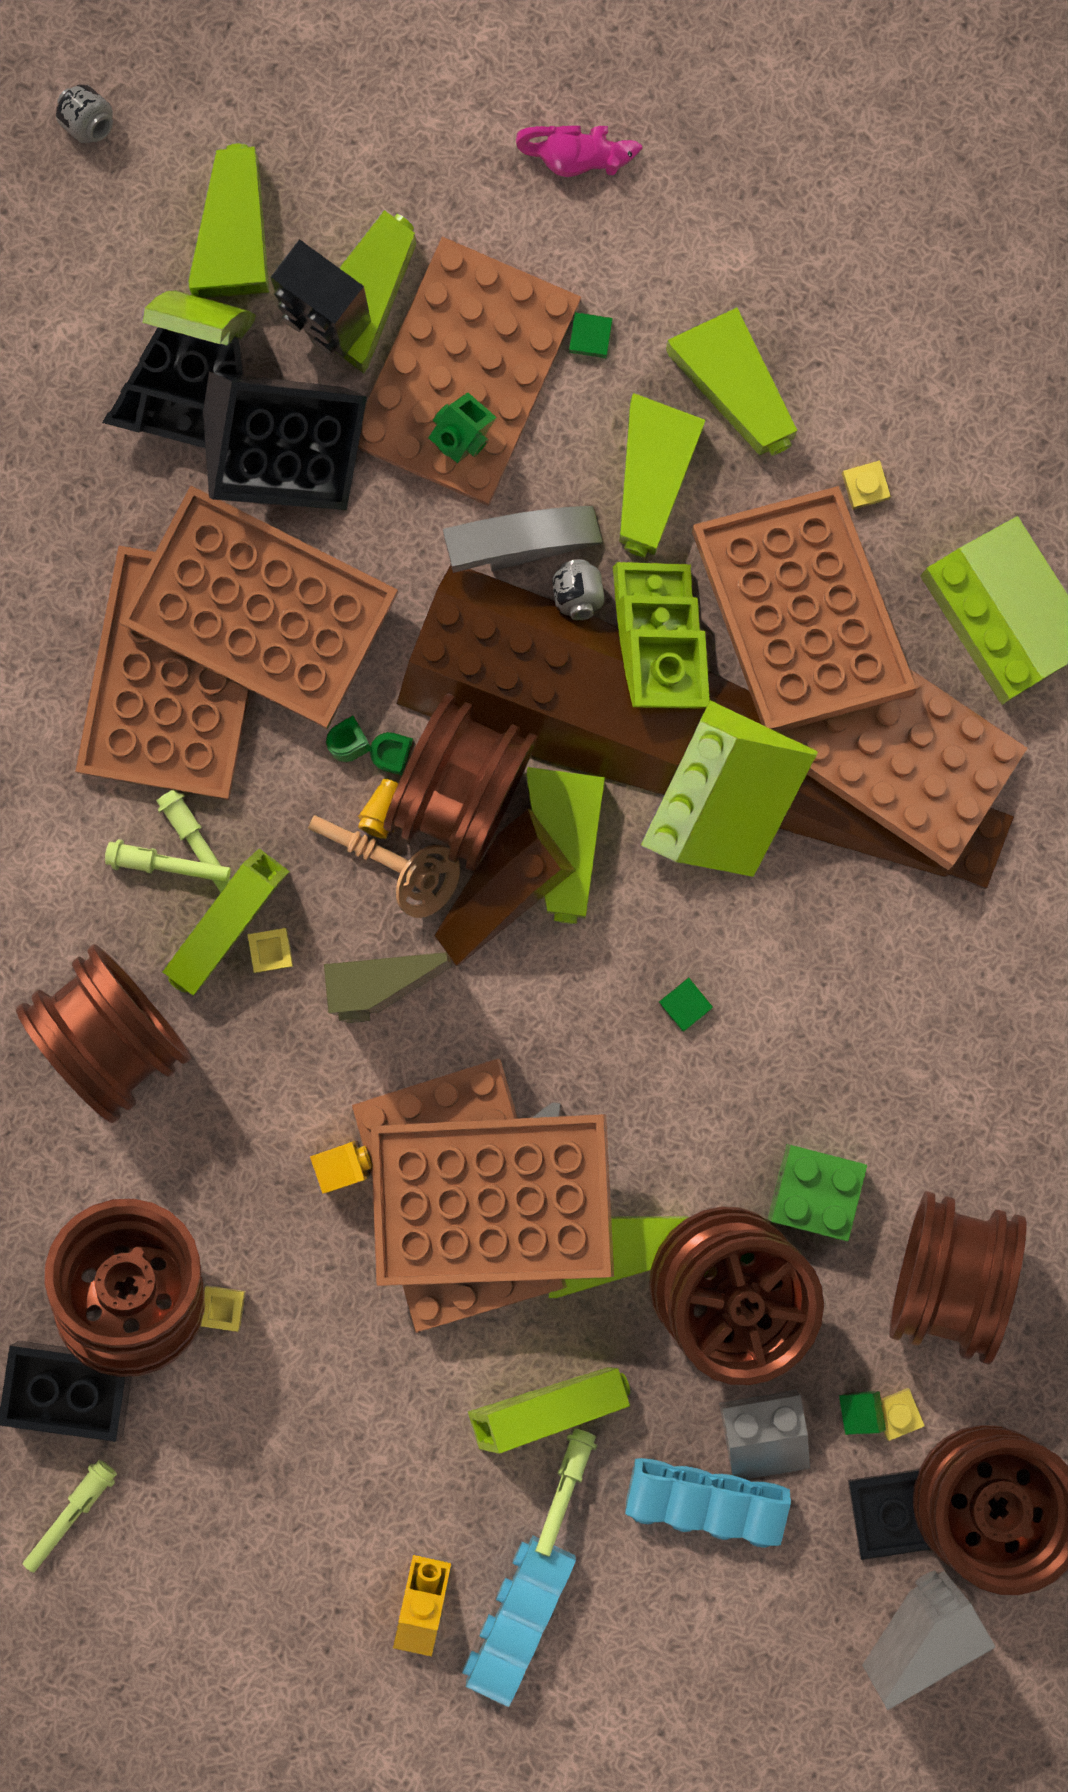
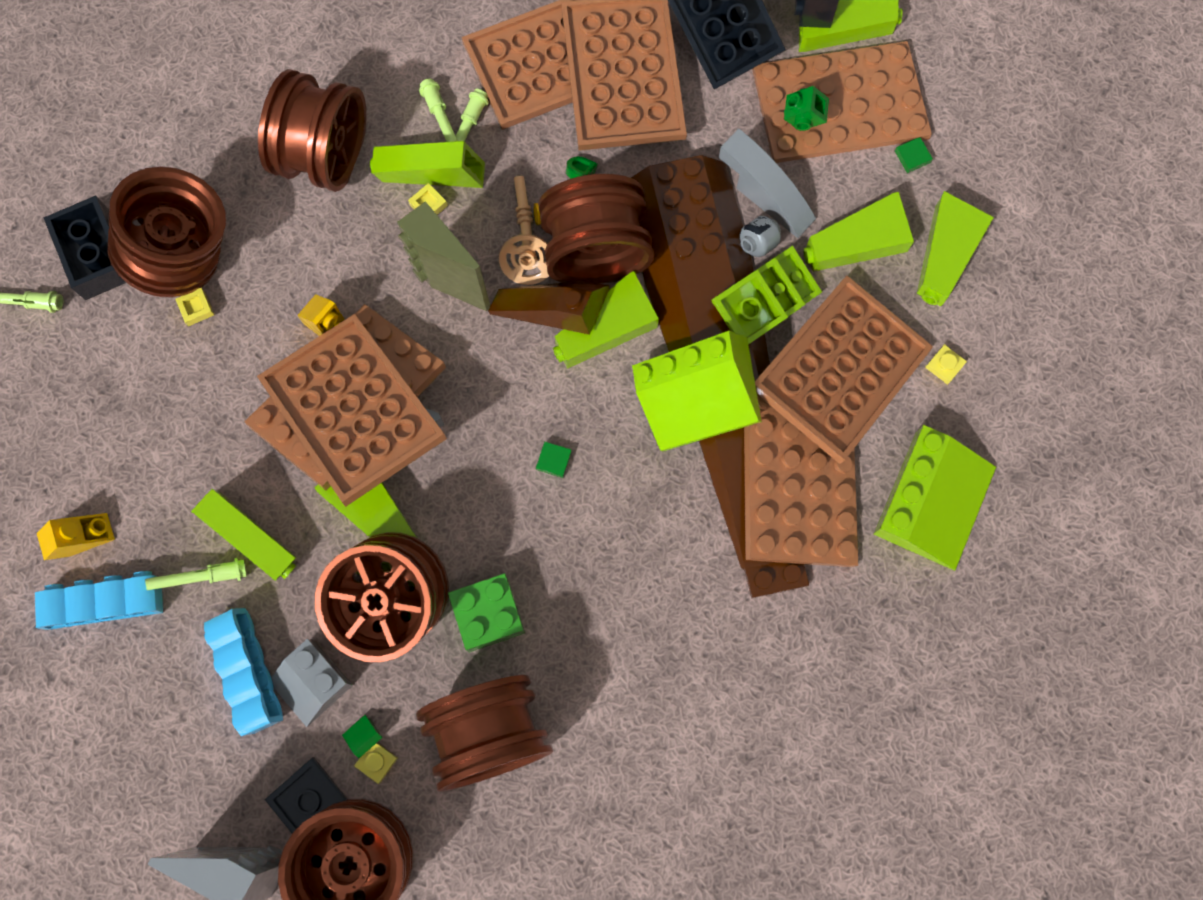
camera: 60 degrees right, 10 degrees down
dark pink animal [516,125,643,177] -> none

